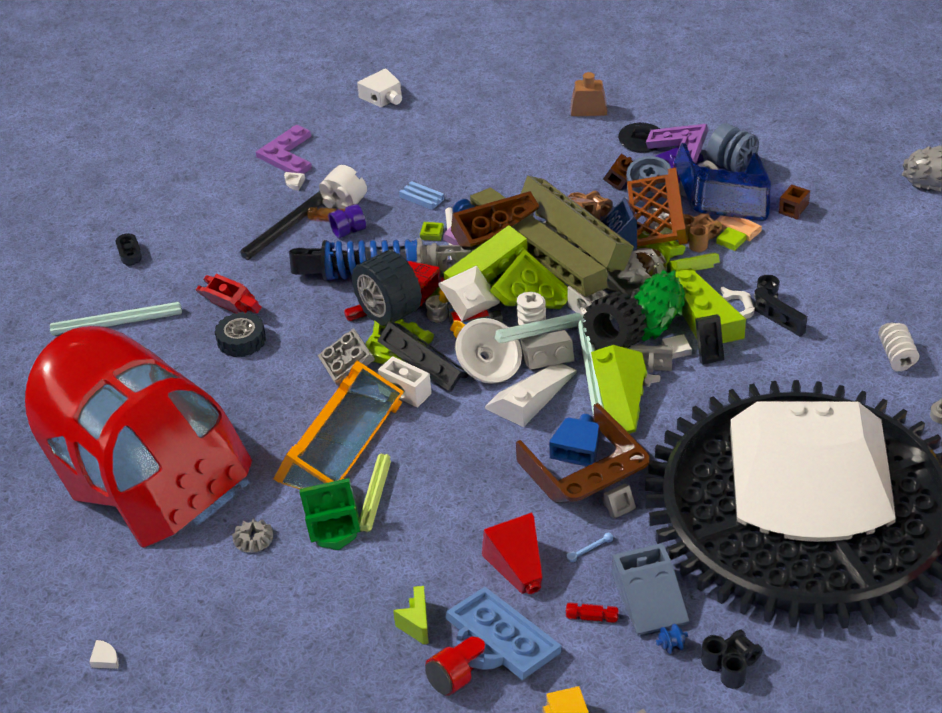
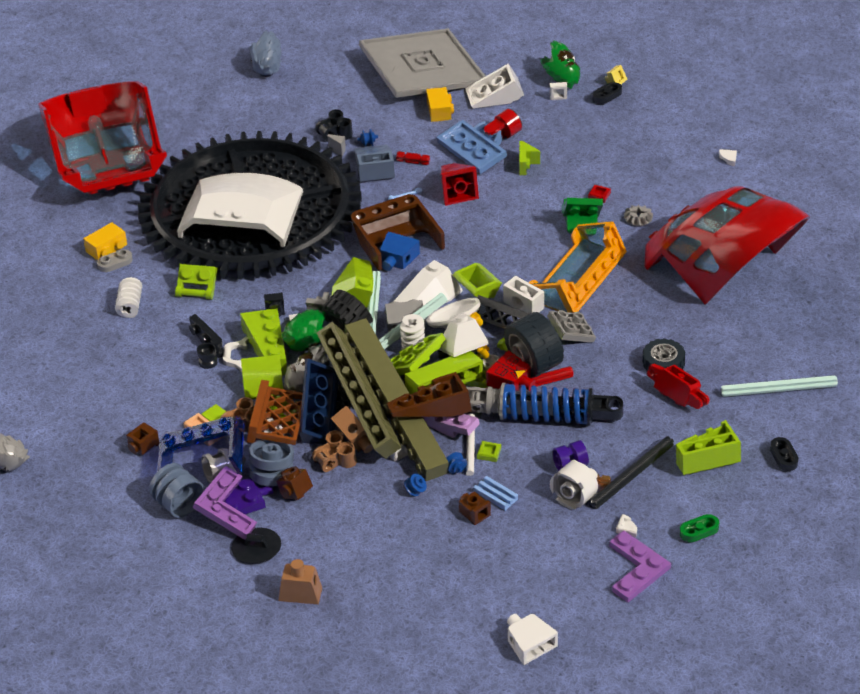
camera: 175 degrees left, 0 degrees up
yellowish green axle [359,453,391,532] -> none
none -> lime plate [175,264,217,300]
none -> light grey slope [328,134,346,157]
none -> blue wheel [404,474,427,496]
none -> lime tile [453,263,502,298]
none -> reddish brown brick [459,491,491,525]
none -> red tile [588,185,611,203]
none -> lime wedge [676,420,741,475]
none -> green plate [680,514,719,542]

